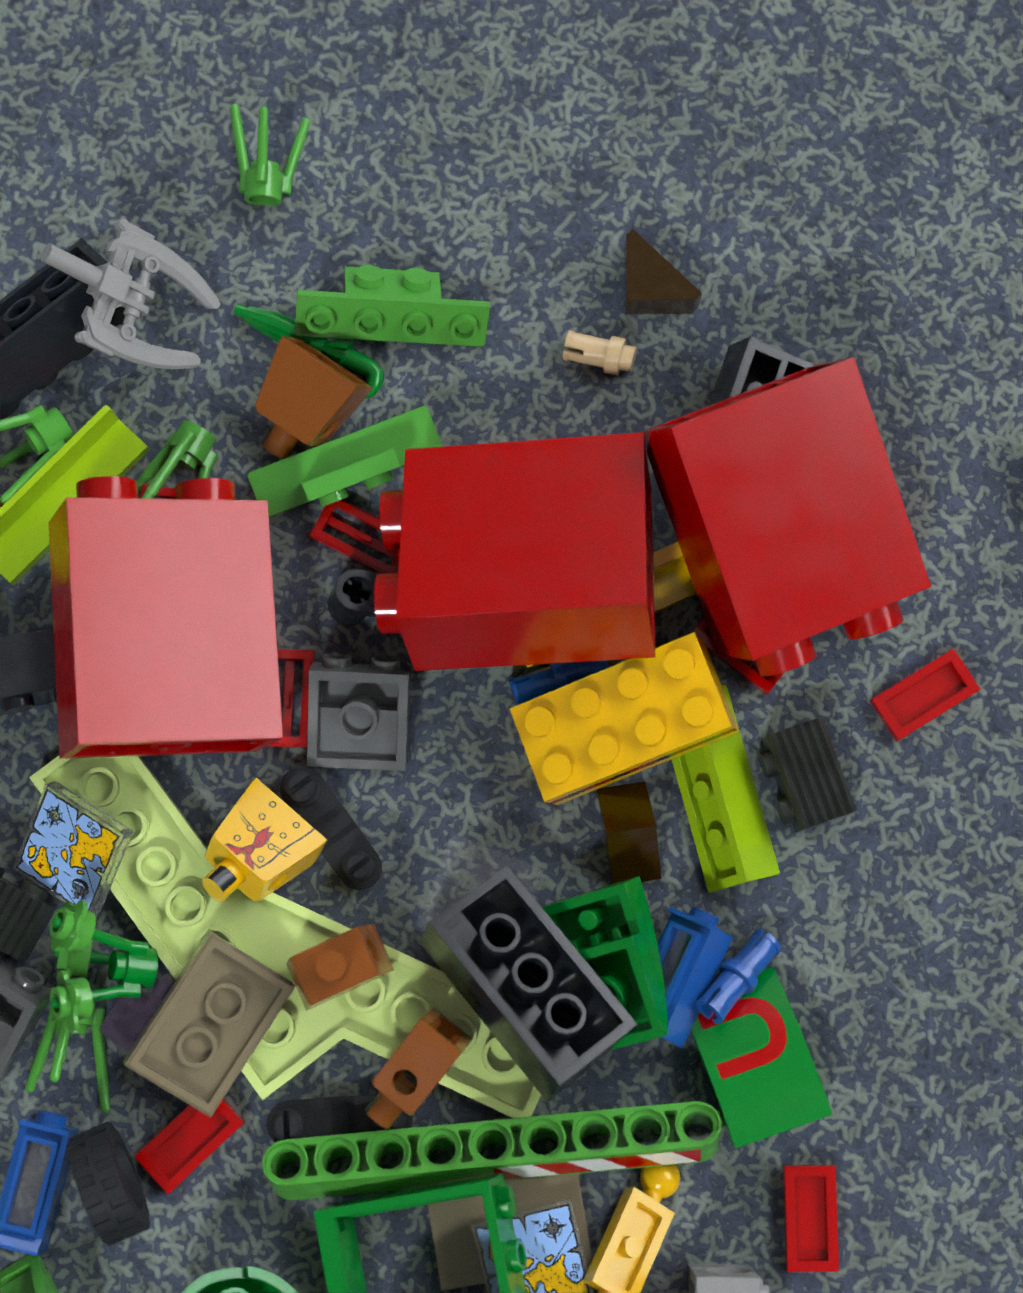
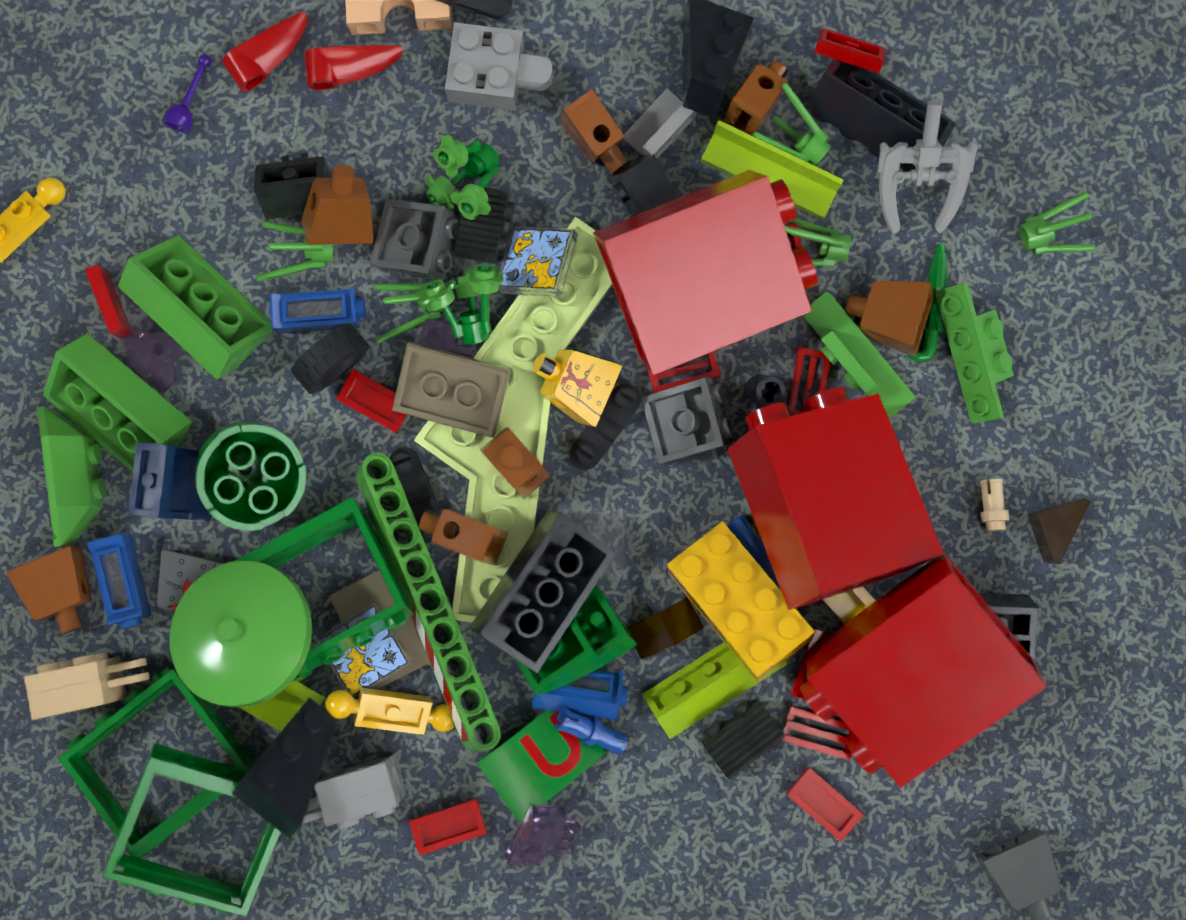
camera: 70 degrees right, 5 degrees up
none -> clear purple hinge [505,805,581,866]
none -> tile [781,706,853,760]

